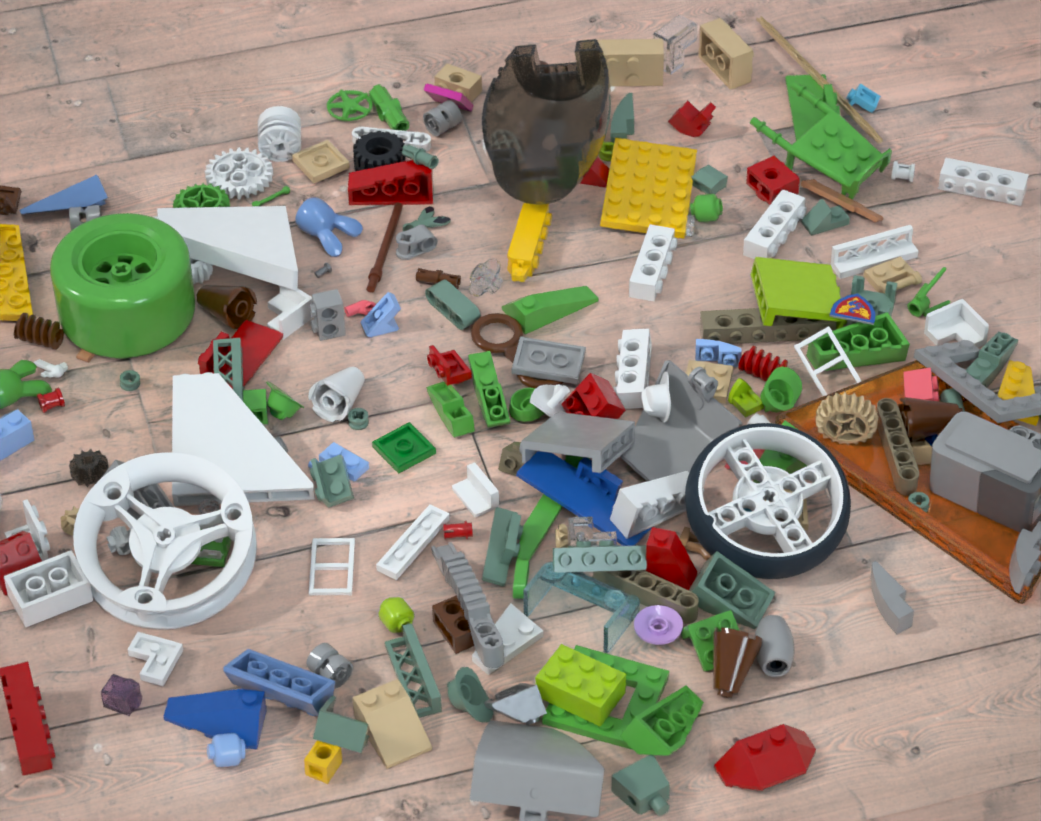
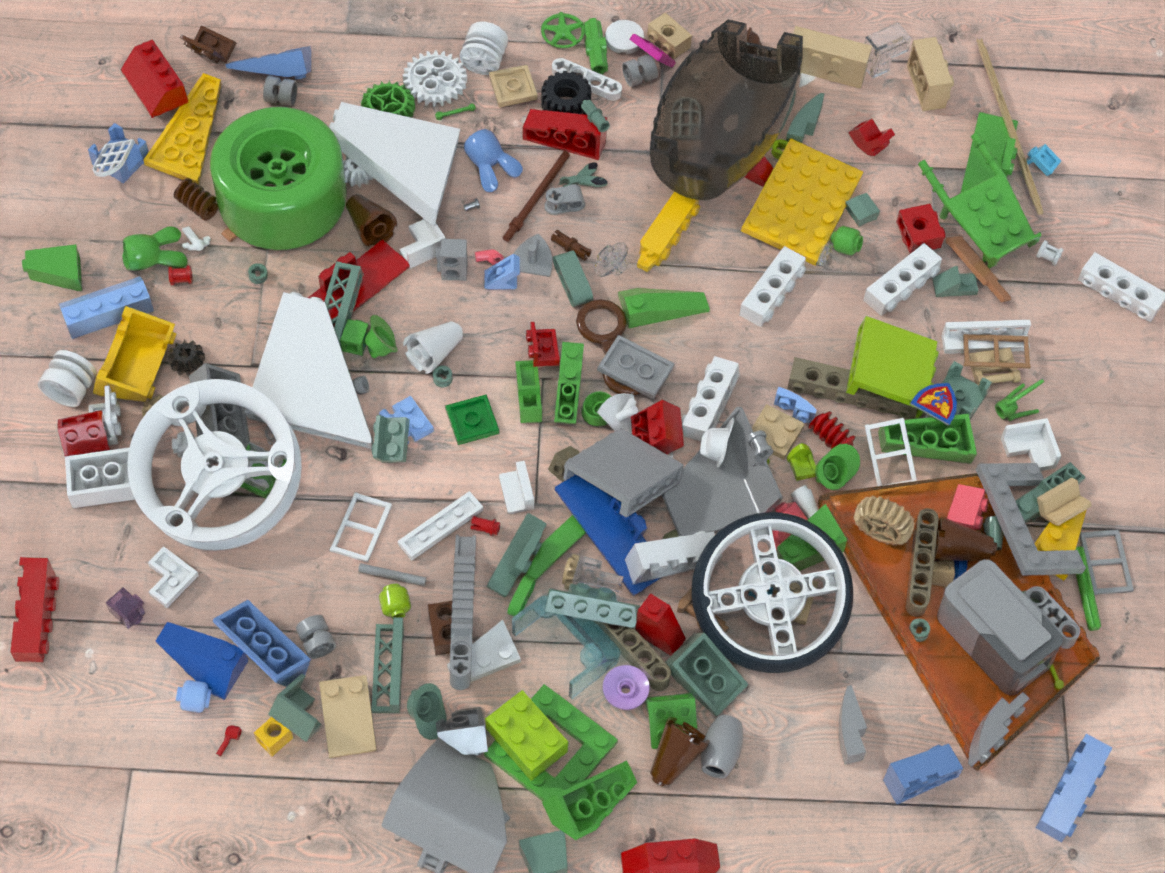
camera: 15 degrees right, 15 degrees up
none -> yellow windscreen [93,306,177,402]
none -> red hand [216,725,242,757]
none -> light grey bar [358,563,427,586]
none -> light grey shield [514,234,552,277]
none -> white tile [605,20,644,54]
none -> medium blue wedge [883,744,963,805]
none -> medium nougat window [963,334,1031,369]
none -> tan panel [1037,478,1092,526]

